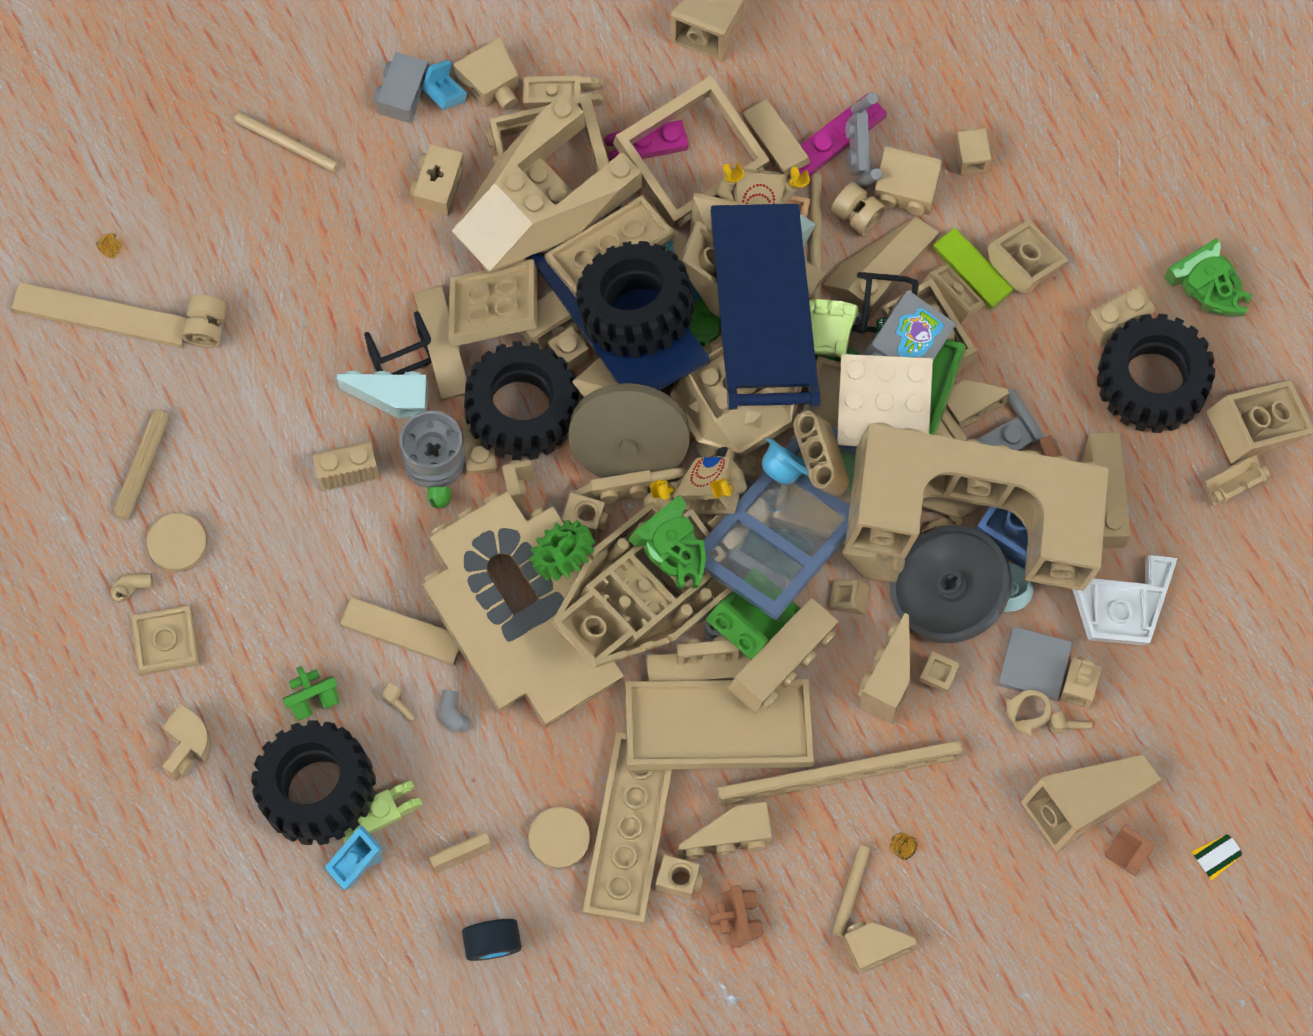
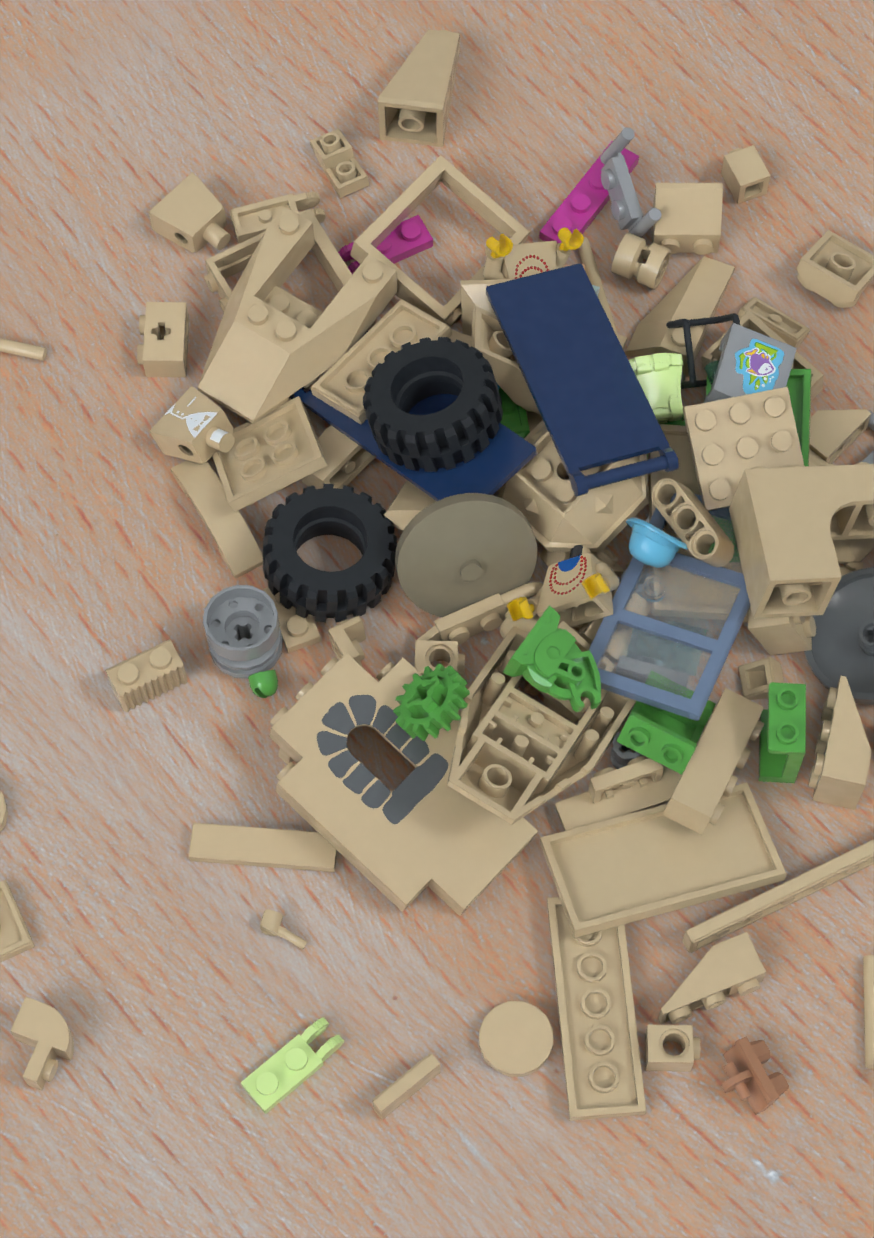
camera: 15 degrees left, 5 degrees down
black tyre [251,720,376,845] -> none
bright green hips [282,666,339,721] -> none
medium azure slope [324,825,383,890] -> none
light aqua slope [337,371,428,419] -> none
black piece [364,311,432,375] -> none
light grey brick [374,52,429,123] -> none
medium azure bracket [422,60,467,110] -> none
light grey arm [440,690,470,733] -> none
black wheel [462,919,522,961] -> none
tan brick [547,326,591,372] -> none
tan tile [742,99,810,175] -> none
lime tile [933,227,1014,310] -> none
none -> tan torso [149,386,235,464]
none -> tan slope [310,128,369,198]
none -> bright green panel [759,682,806,783]

